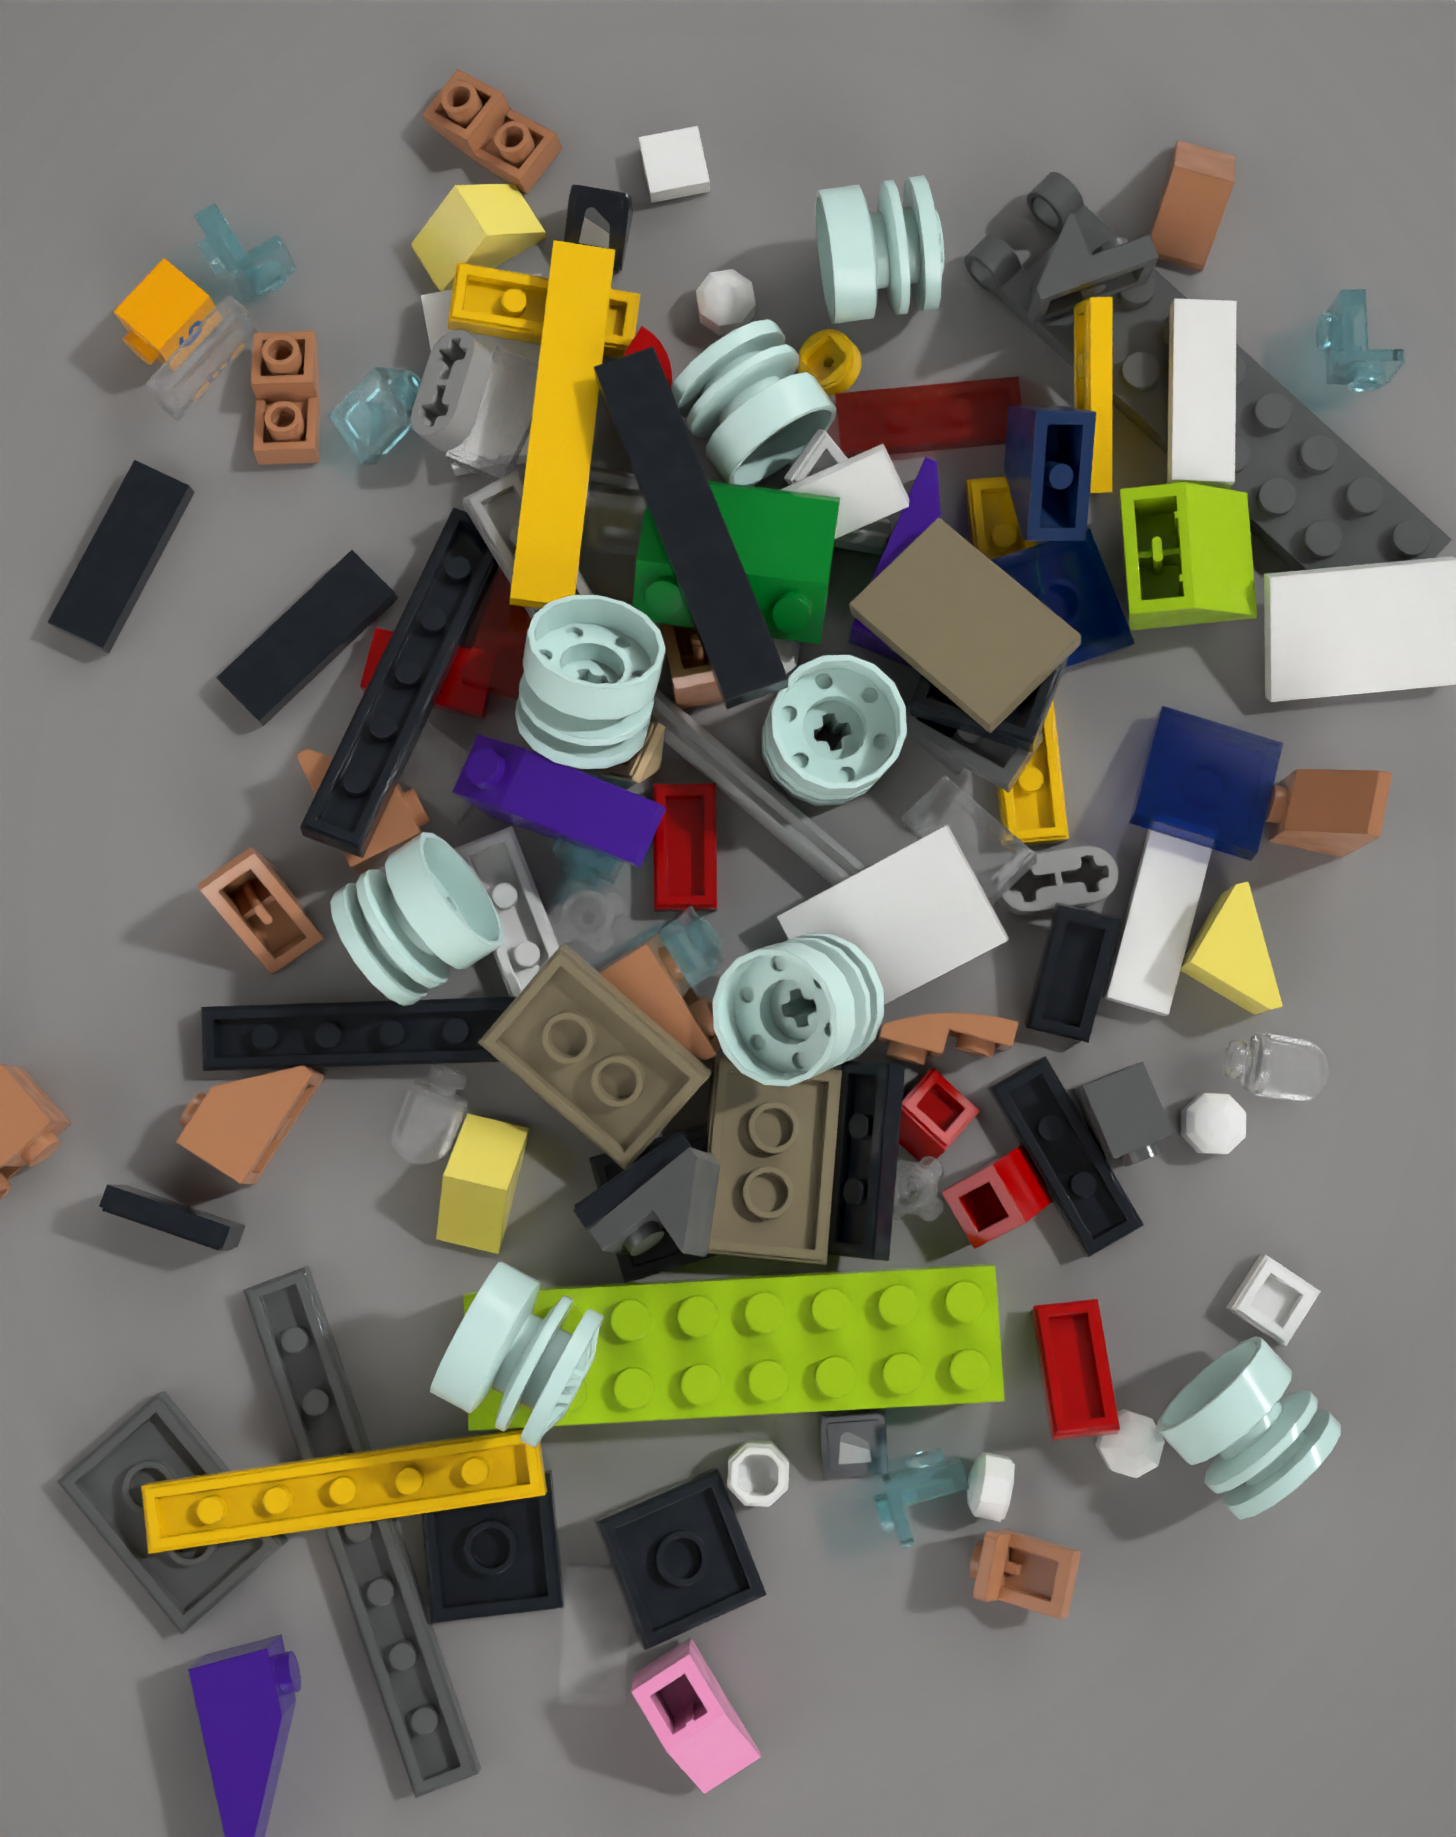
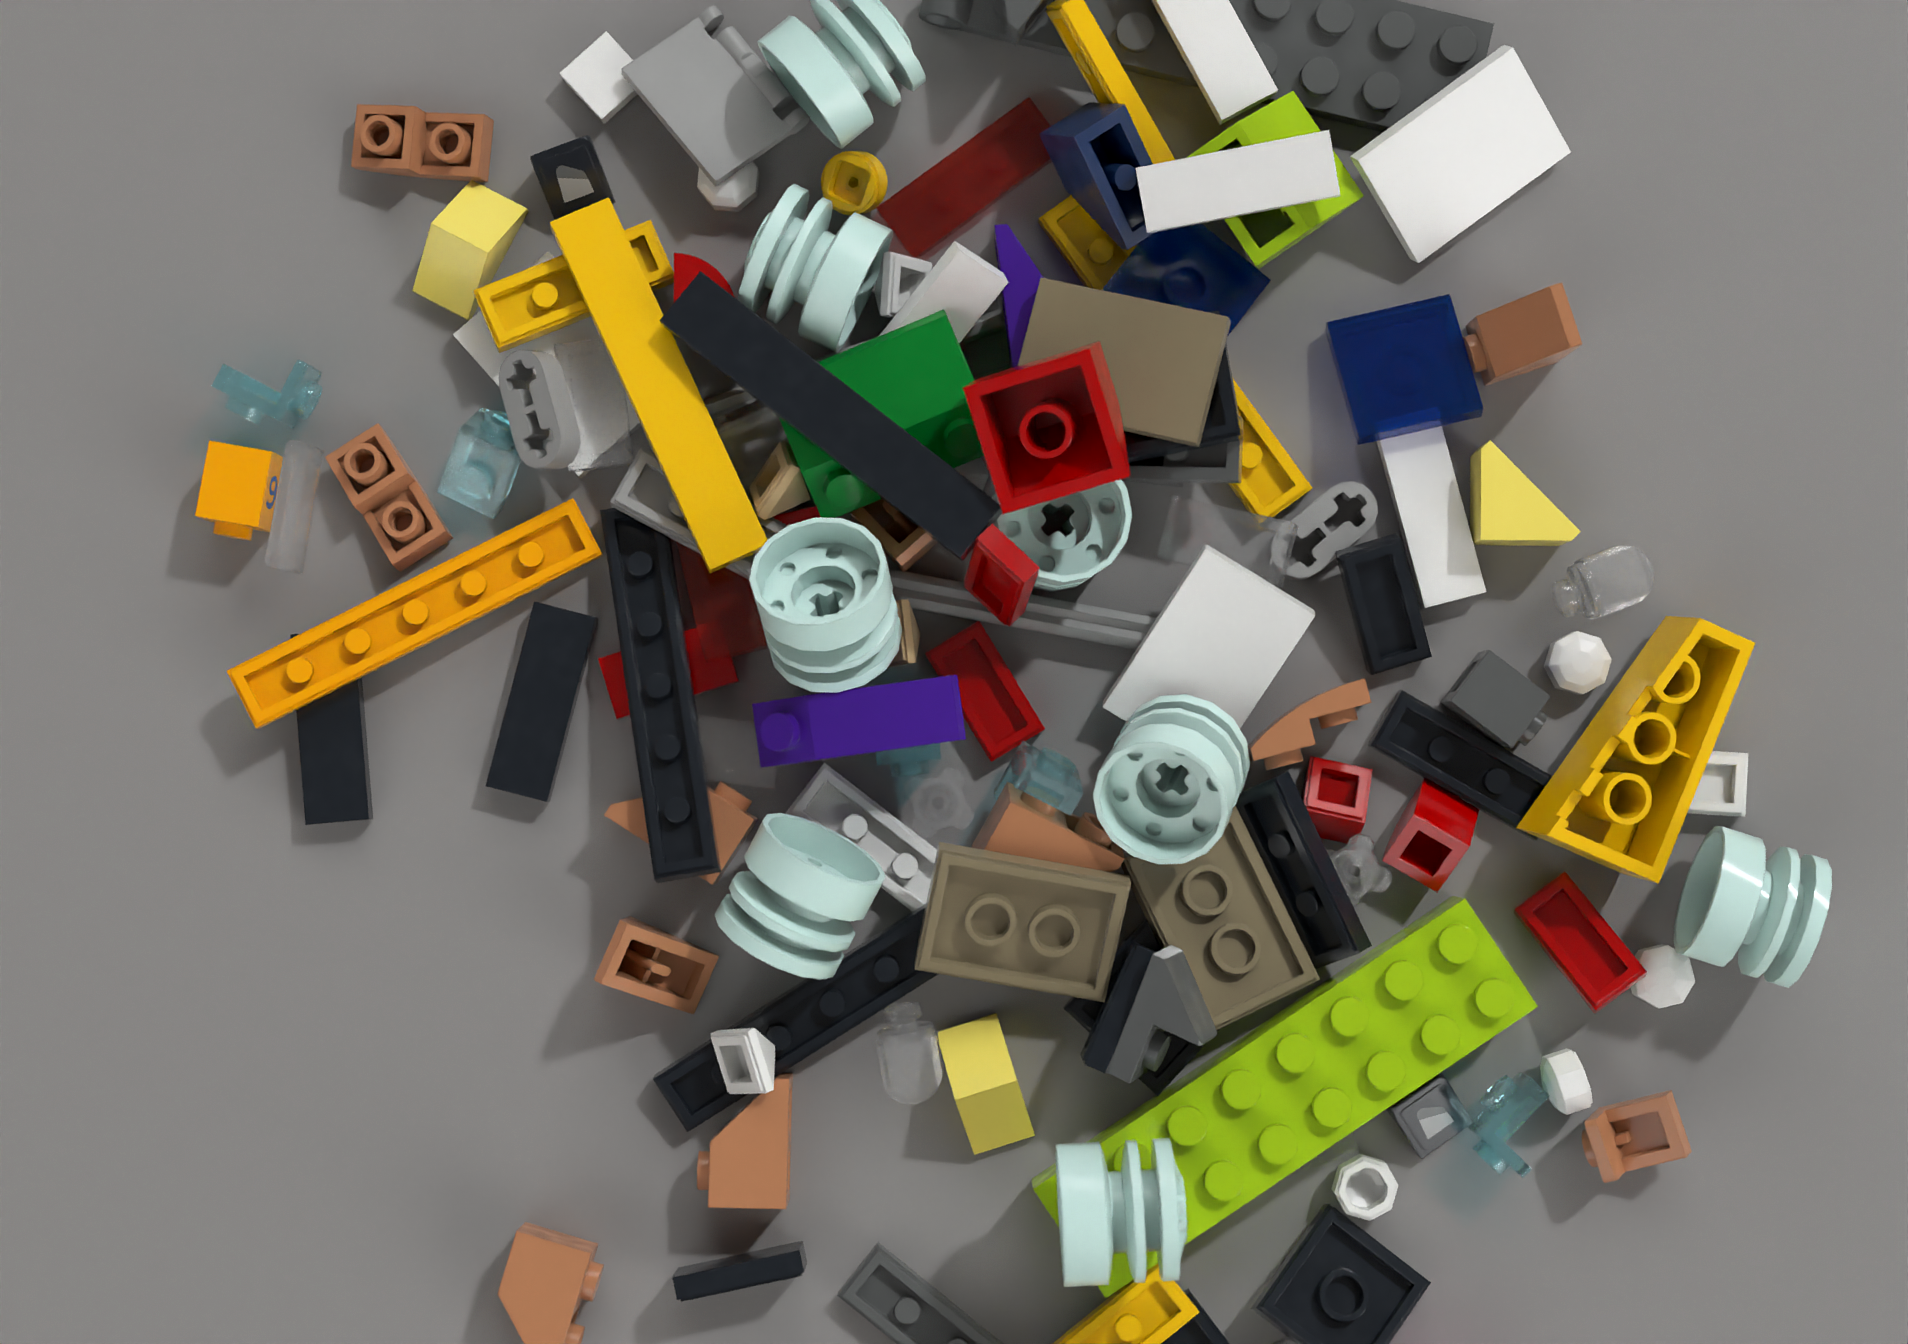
camera: 30 degrees left, 5 degrees up
none -> light orange tile [227,498,603,729]
none -> light grey piece [621,5,810,187]
none -> white slope [710,1028,775,1094]
none -> tan slope [749,440,810,520]
none -> red slope [963,341,1131,514]
none -> red tile [963,523,1040,627]
none -> white tile [1136,130,1340,233]
none -> yellow wedge [1516,616,1755,883]

